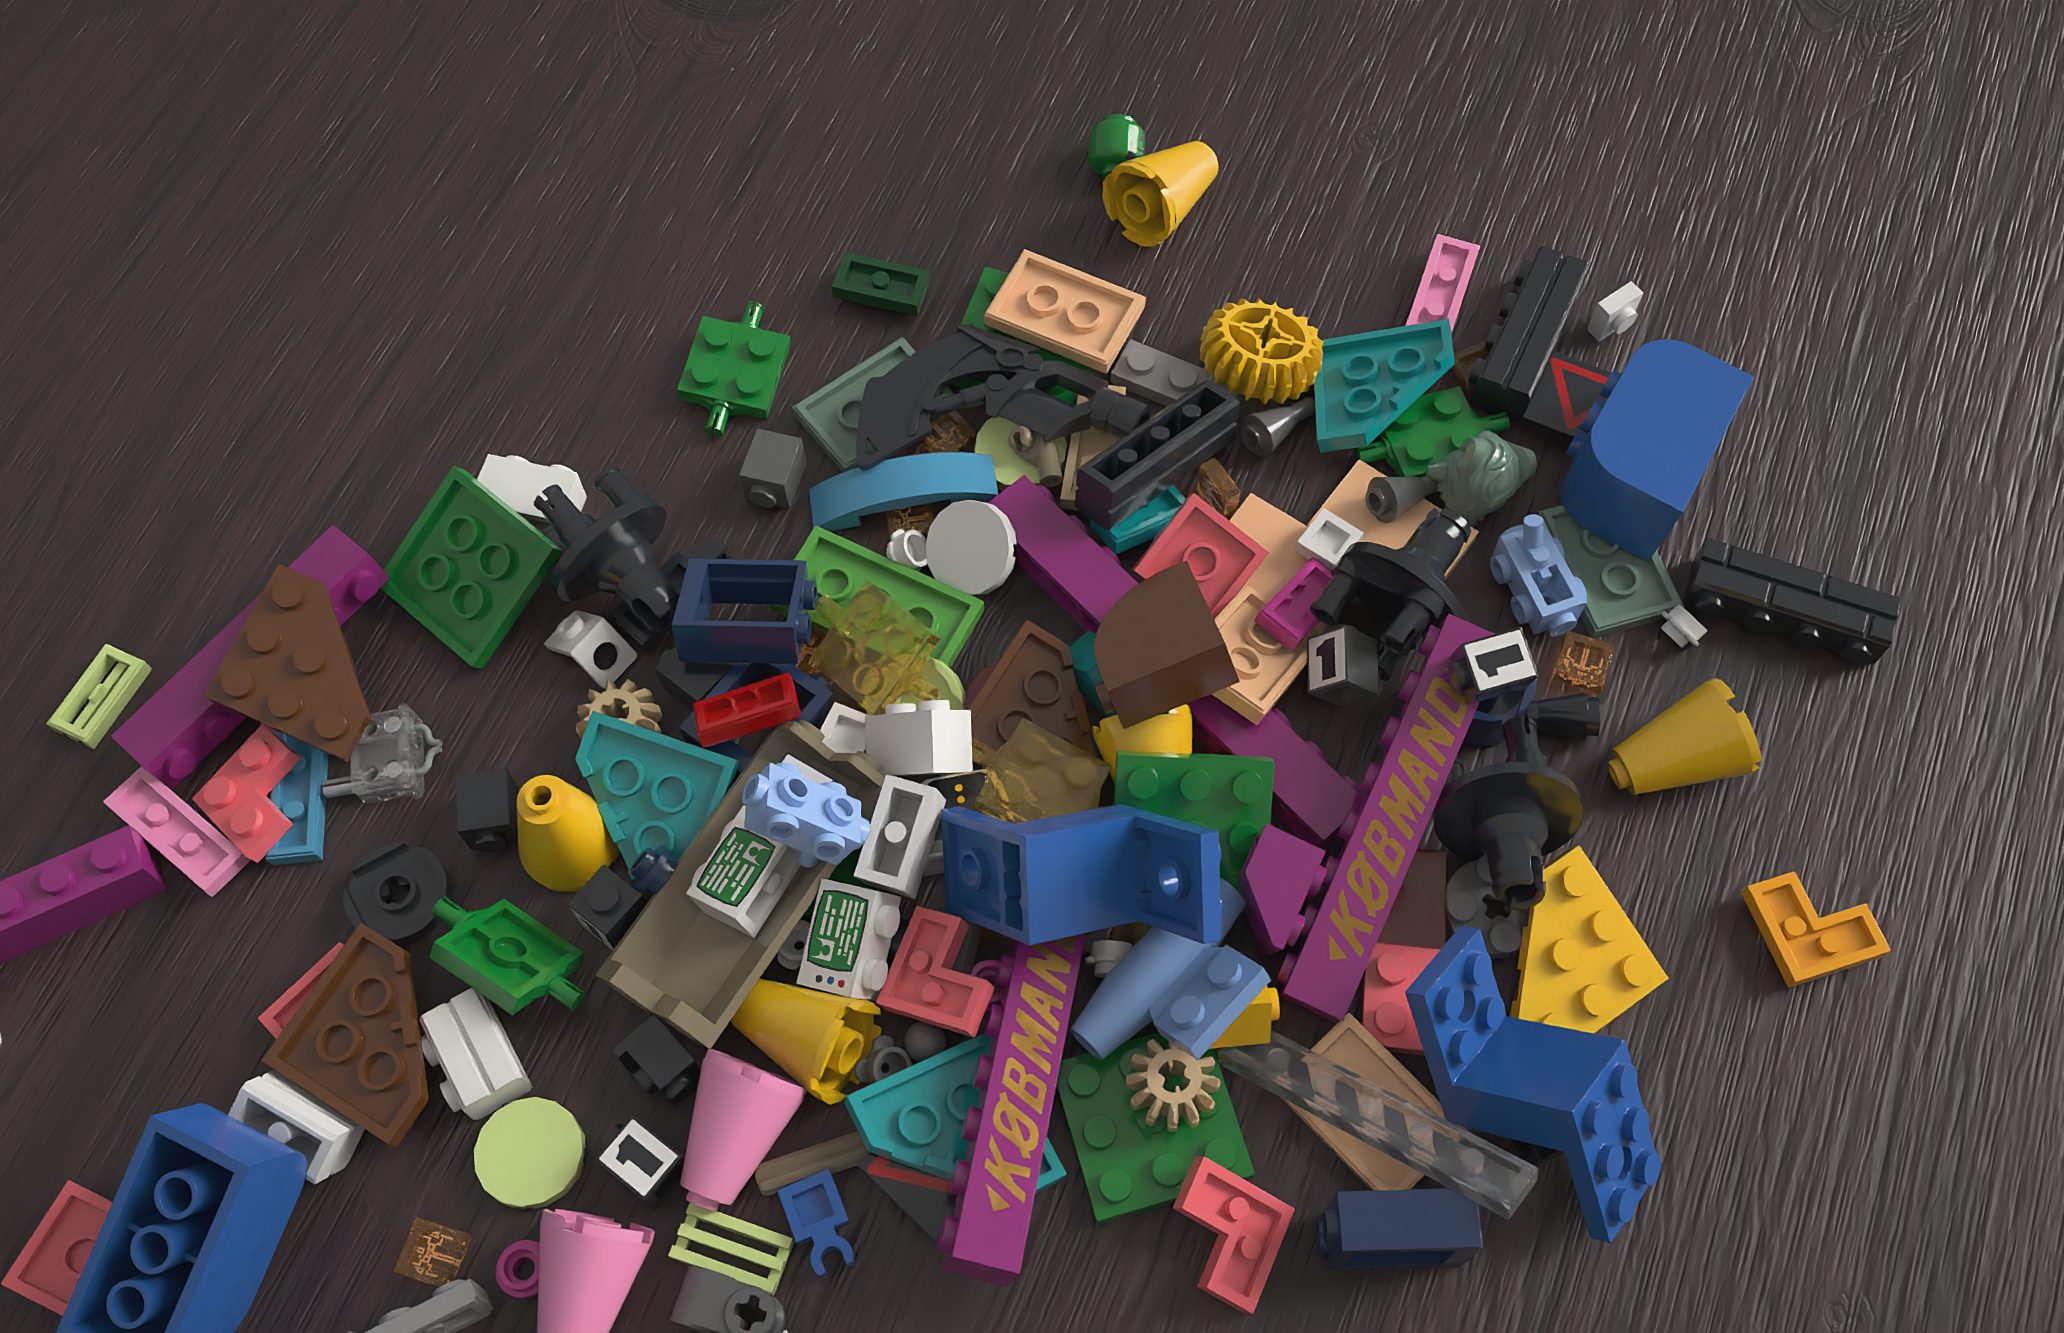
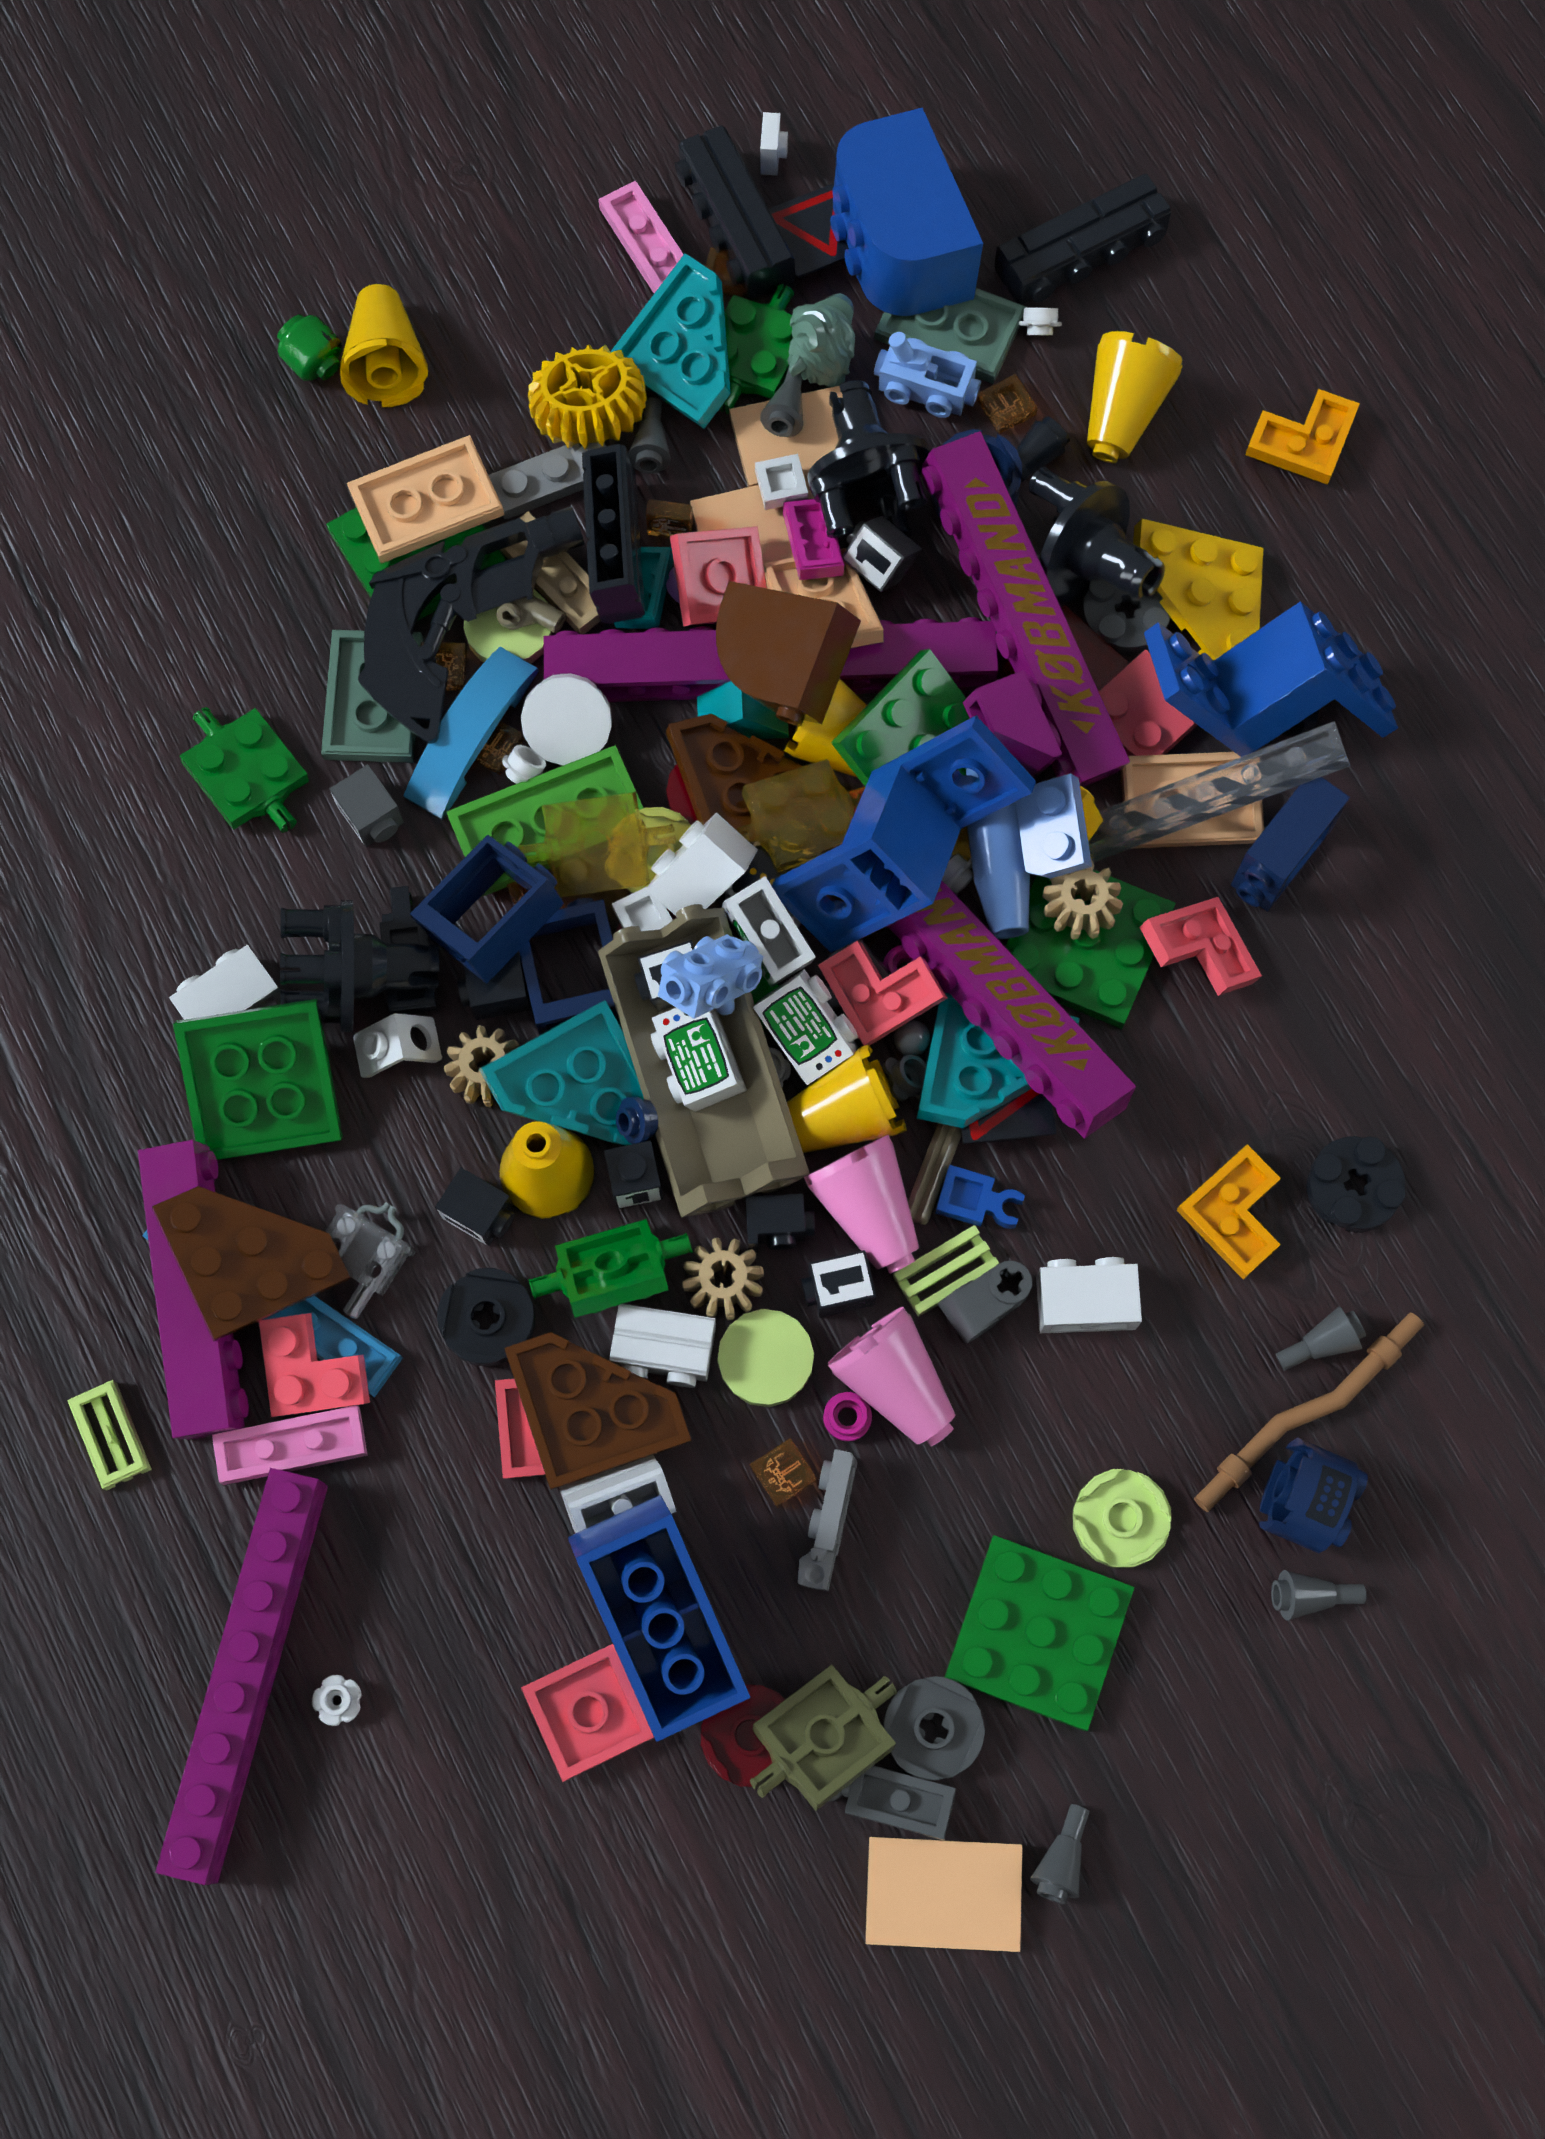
camera: 50 degrees left, 10 degrees up
red plate [693,673,801,748] -> none
dark green plate [831,252,931,316] -> none
brick [1448,627,1539,705] -> none
none -> tan gear [683,1238,764,1320]

